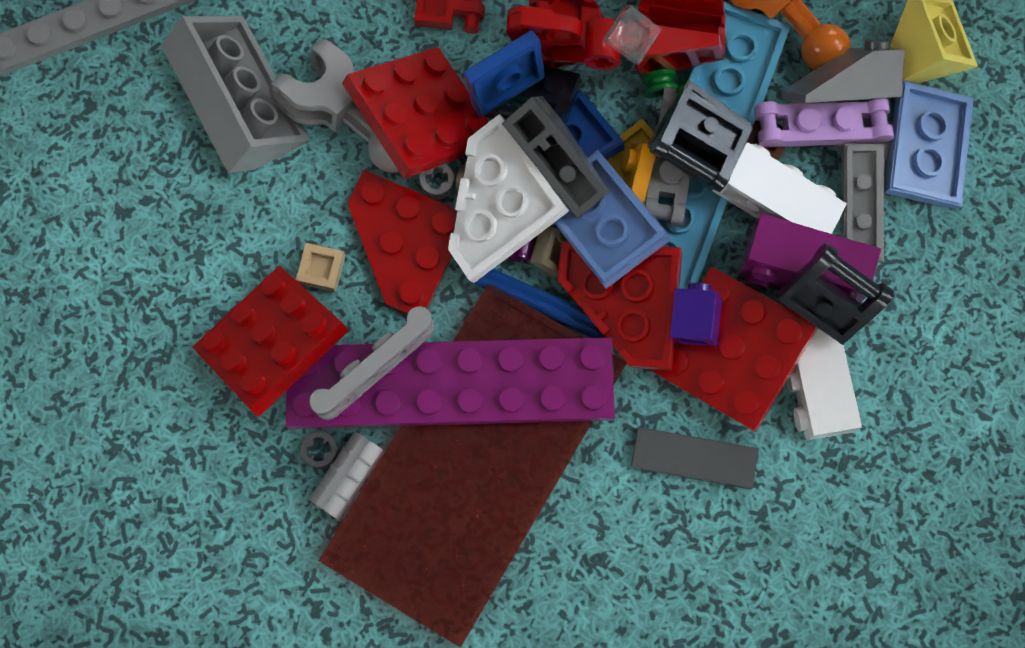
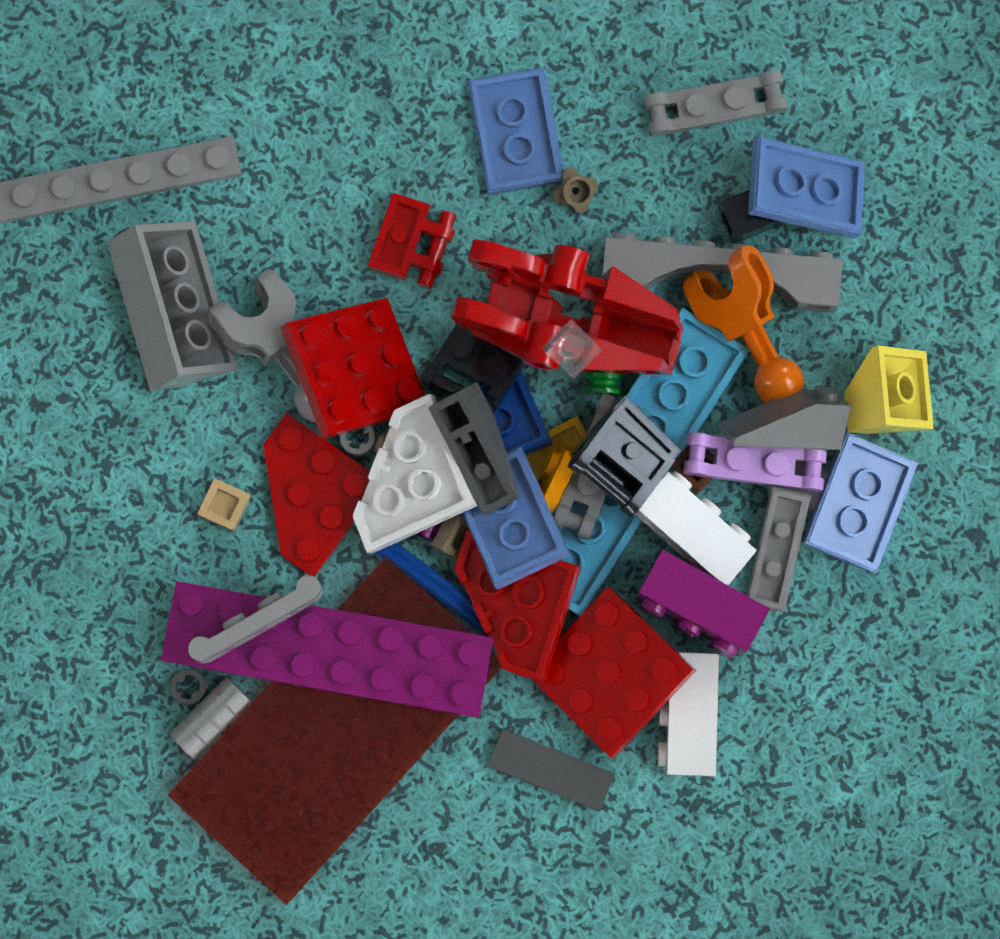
camera: 10 degrees right, 5 degrees up
red plate [192,266,349,418] -> none
blue tile [463,30,545,117] -> none
dark purple brick [670,283,722,347] -> none
black plate [778,243,894,345] -> none

